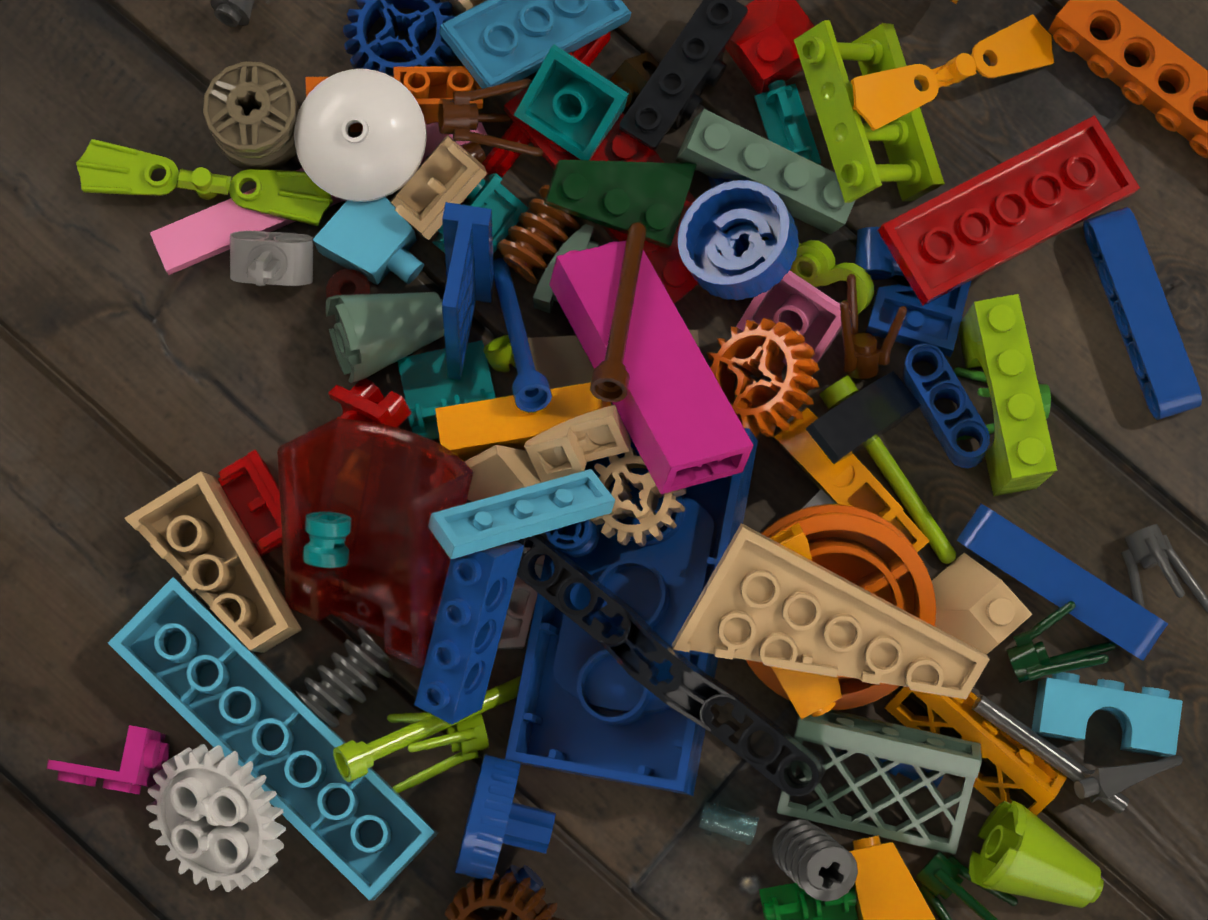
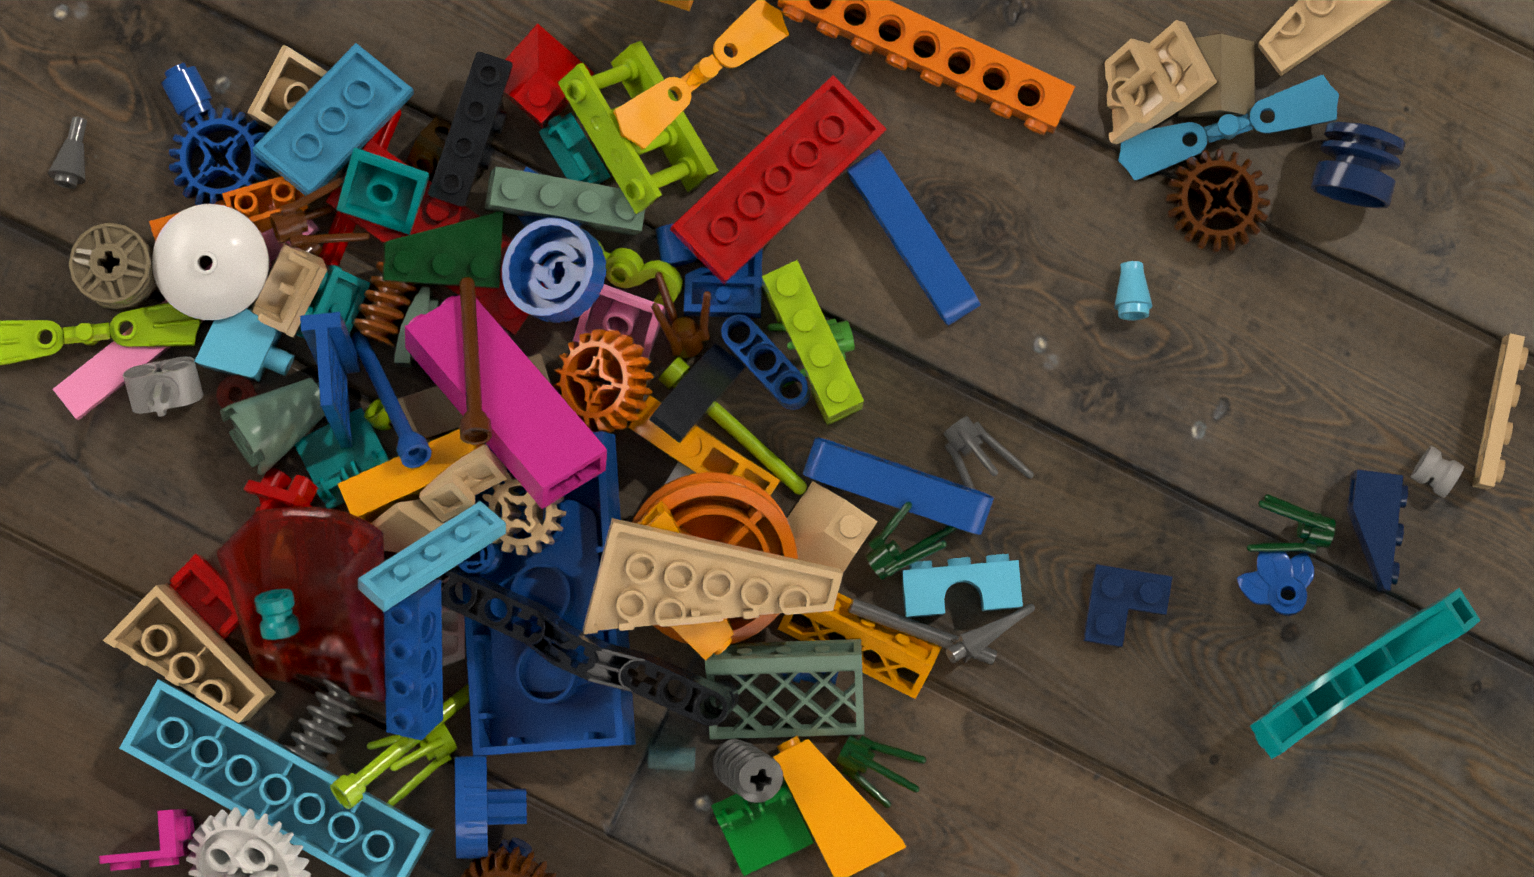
camera: 15 degrees left, 5 degrees up
lime cone [969,800,1104,908] -> none

